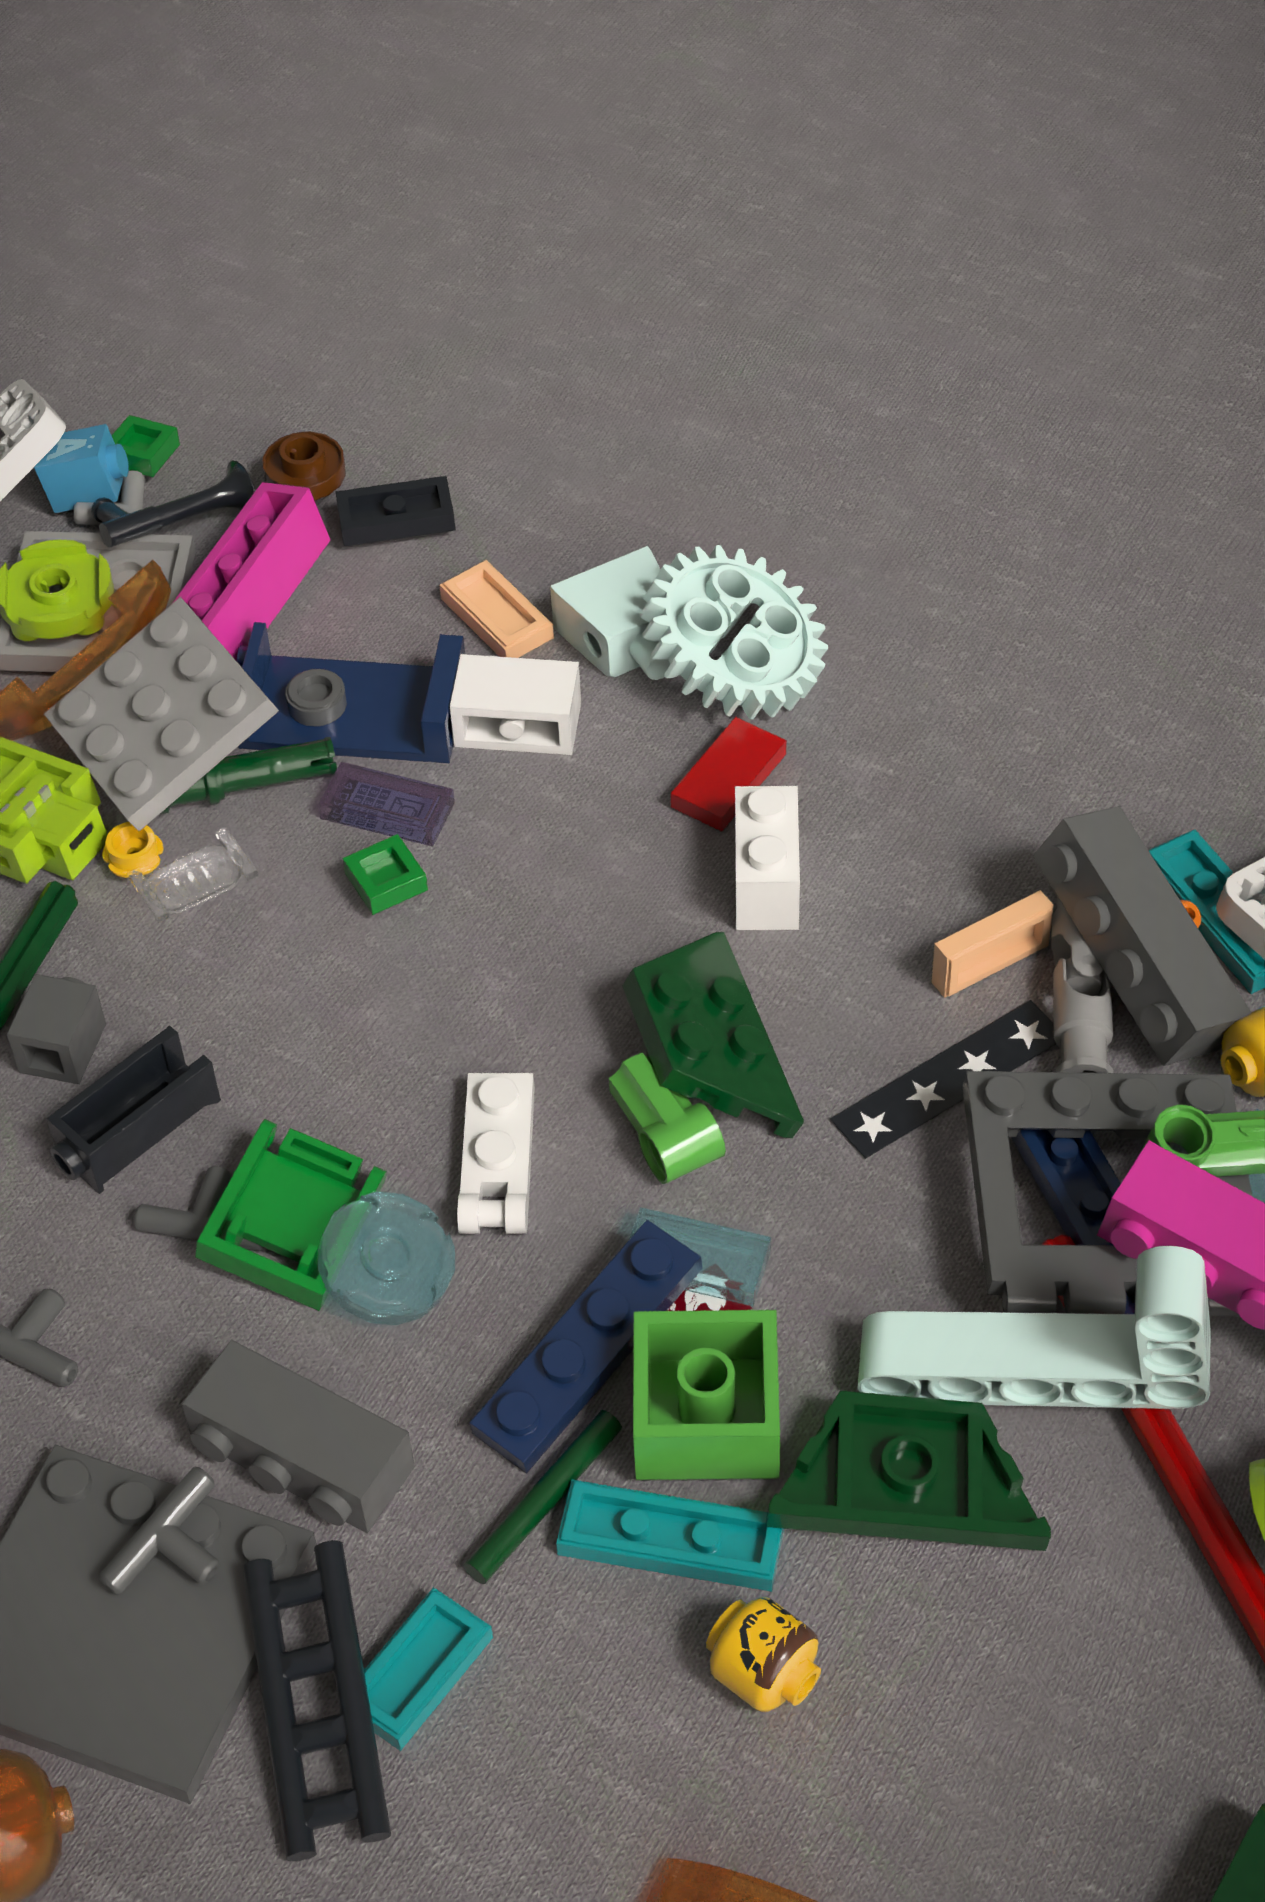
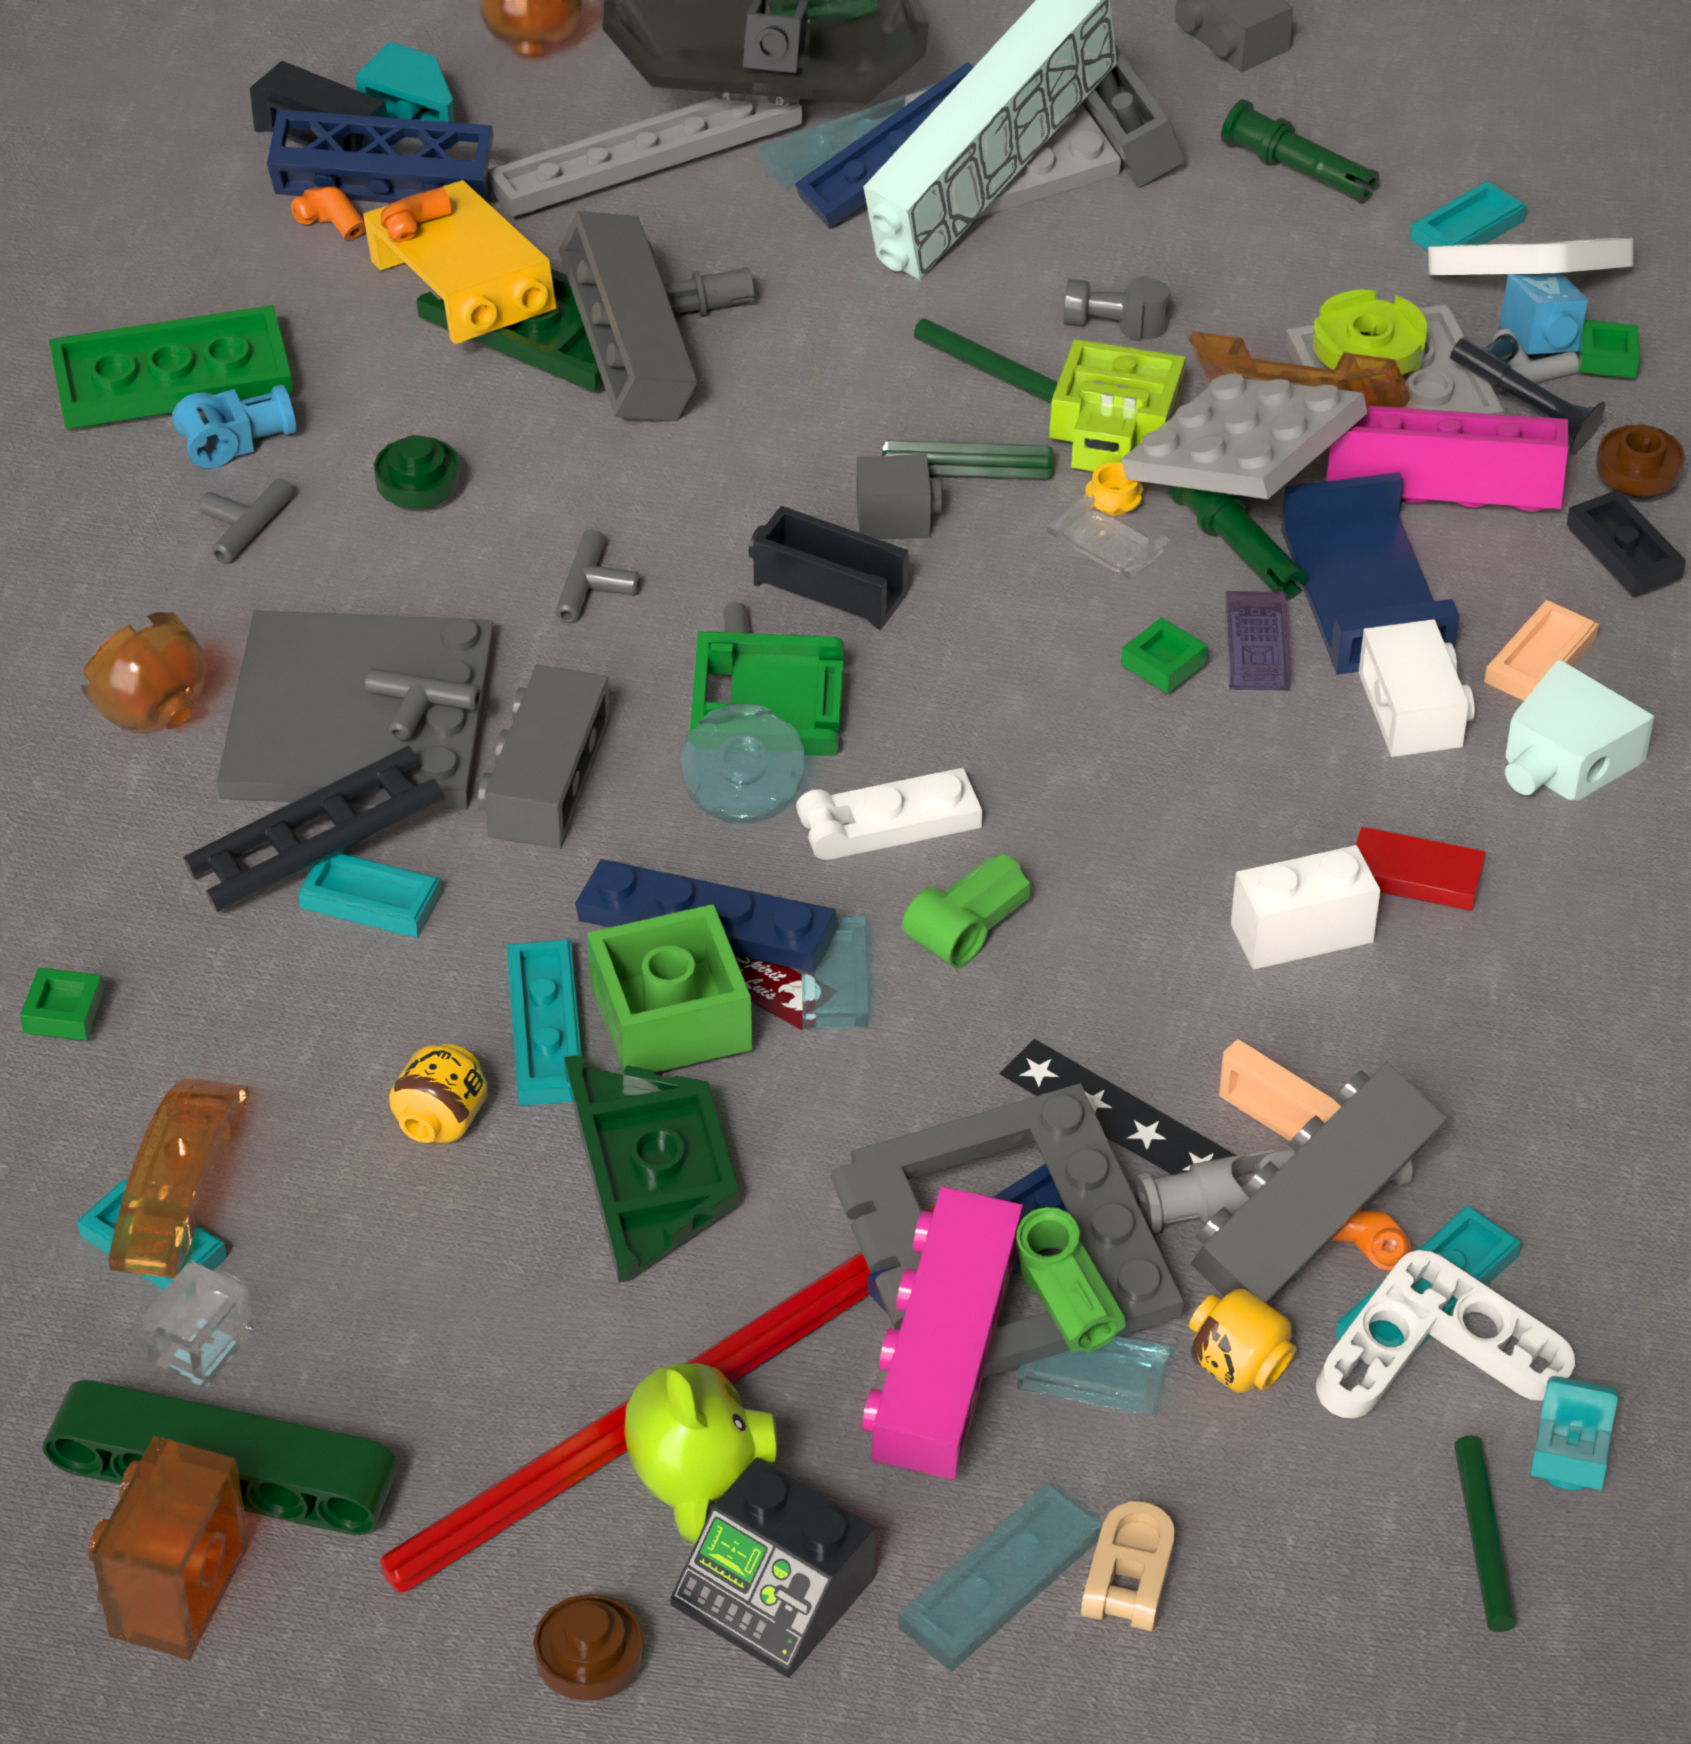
camera: 70 degrees right, 5 degrees down
dark grey tile [285,669,347,726] -> none
dark green bar [463,1410,622,1584] -> none
dark green wing [622,932,804,1138] -> none
light aqua gear [640,545,828,719] -> none
light aqua beam [857,1246,1211,1409] -> none

